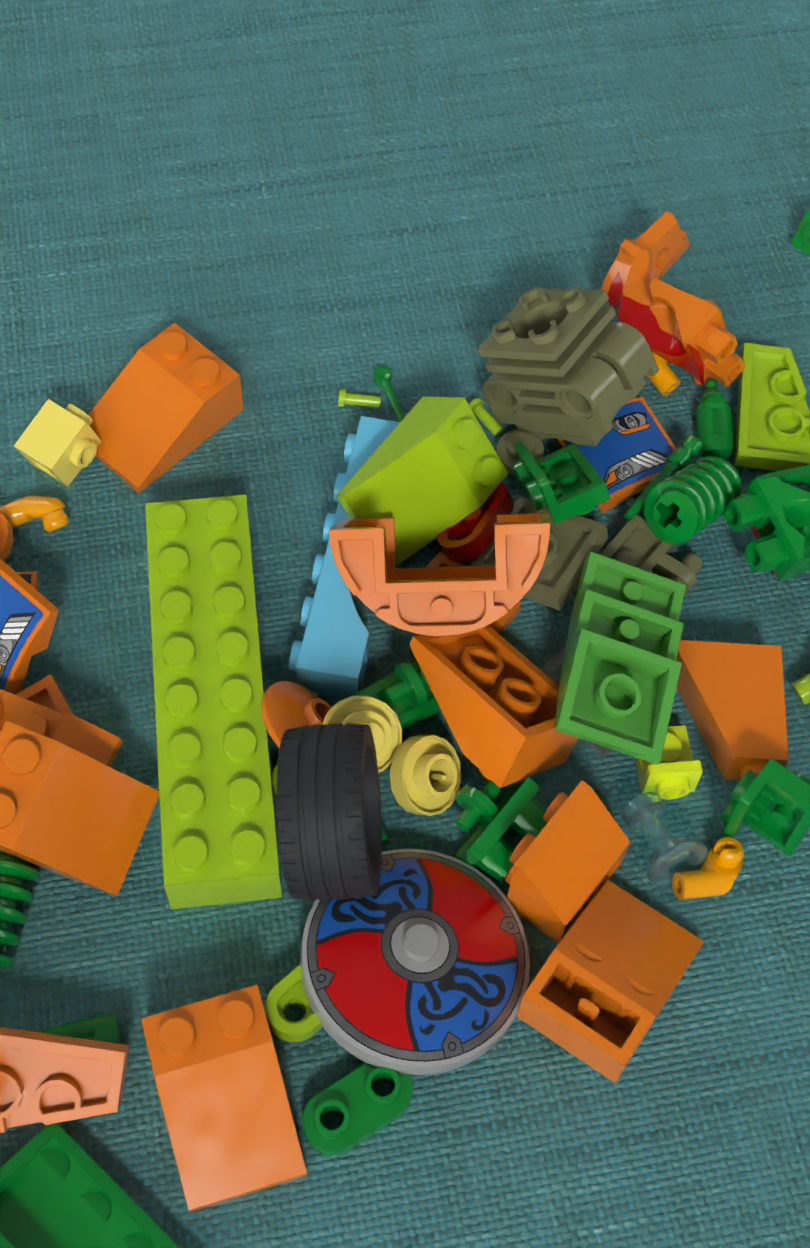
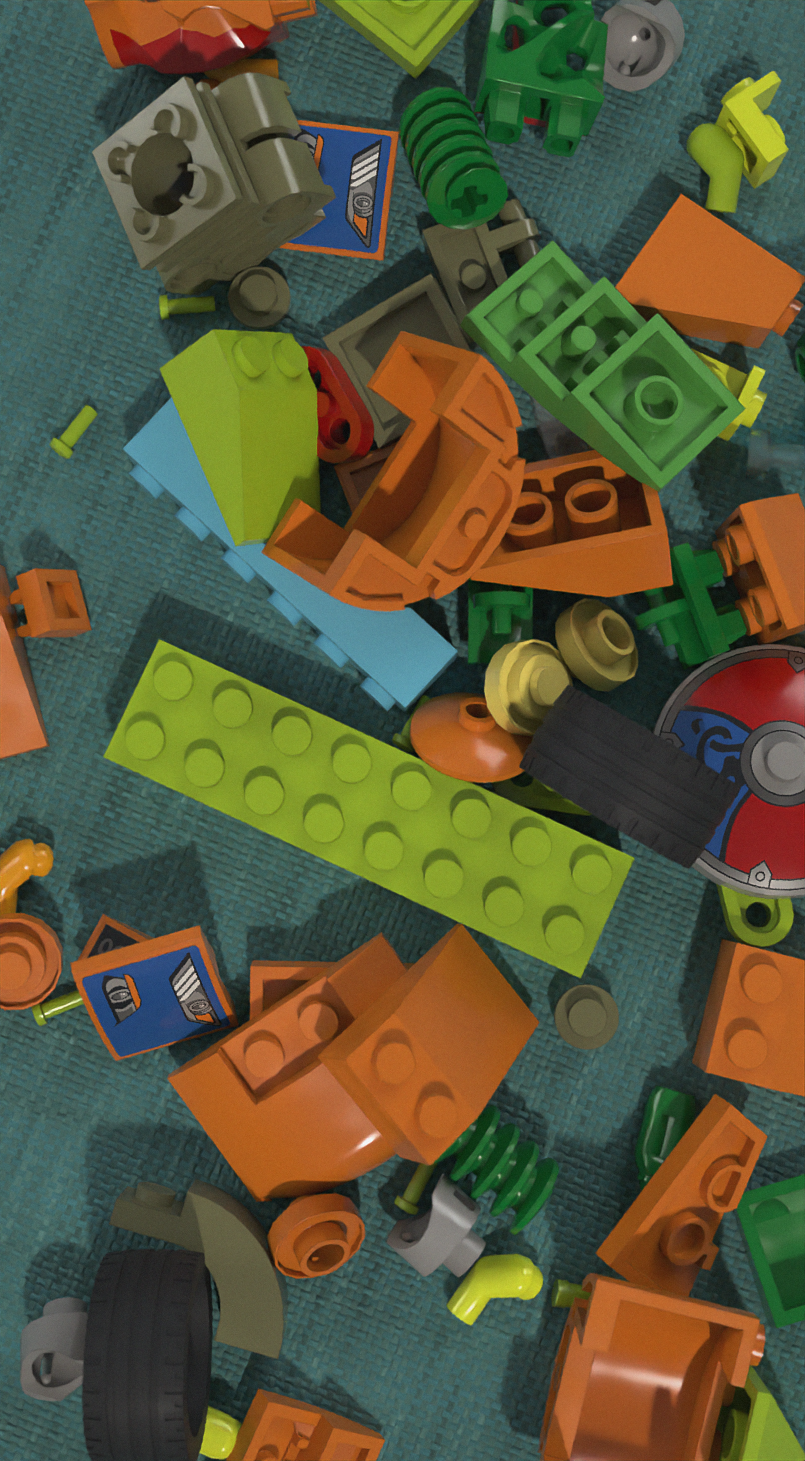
camera: 55 degrees left, 25 degrees up
green hinge [373,366,406,422] -> none
green bracket [511,441,611,525] -> none
green piece [624,434,702,521] -> none
green piece [695,379,734,459] -> none
none -> orange tile [8,568,92,638]
none -> olive plate [554,984,619,1050]

